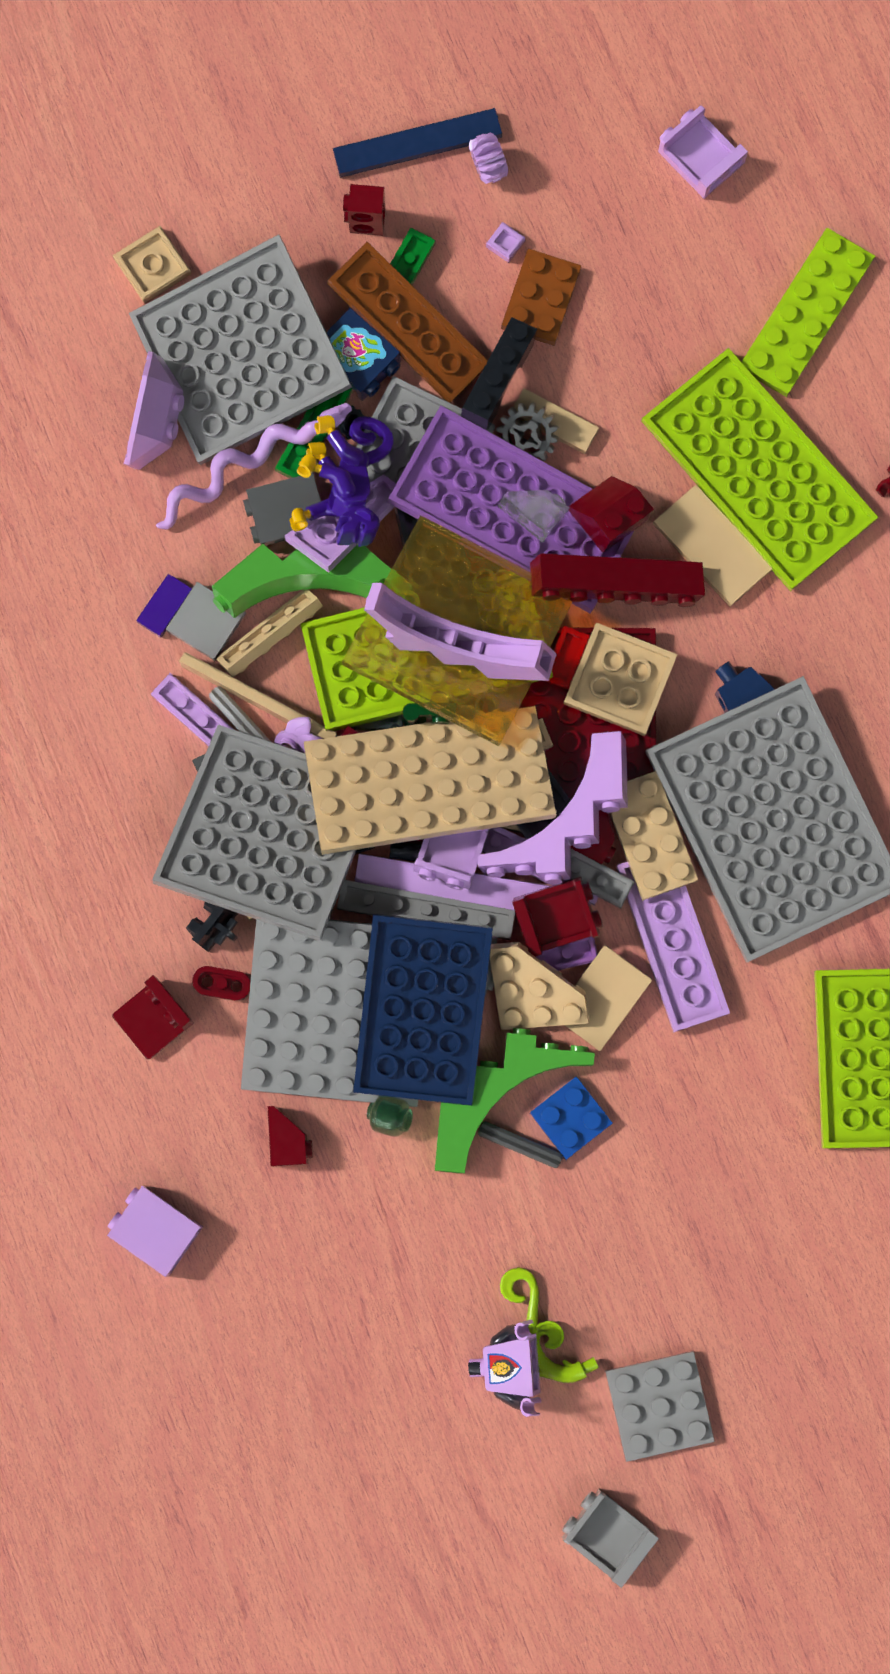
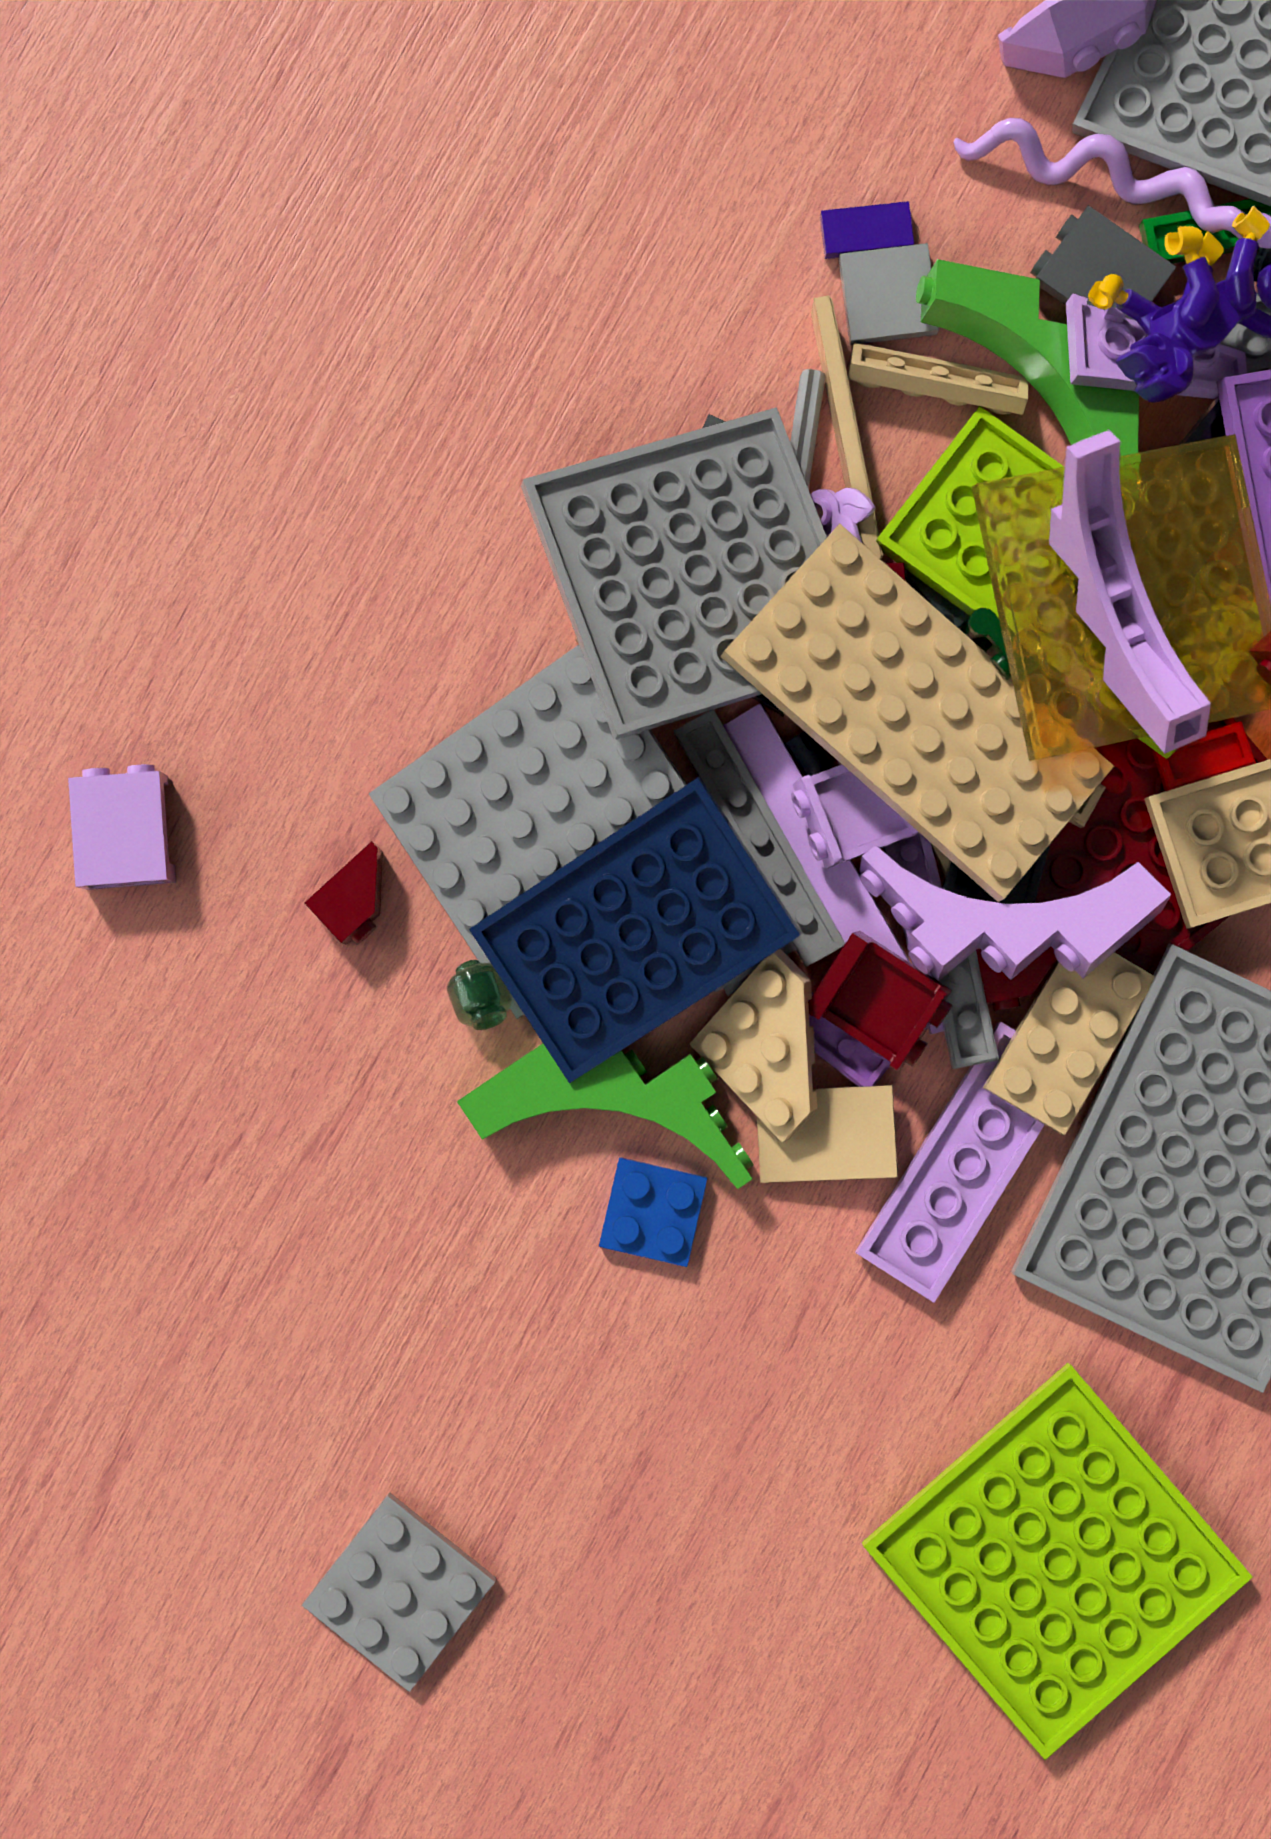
camera: 50 degrees right, 5 degrees up
dark red bracket [112,975,194,1060] -> none
lavender tile [151,673,234,747] -> none
black hips [186,902,238,952] -> none
dark red plate [192,966,251,1001] -> none
lavender torso [468,1319,541,1417] -> none
dark grey axle [478,1121,563,1168] -> none
lime plant [500,1267,599,1383] -> none
light grey panel [562,1489,659,1588] -> none

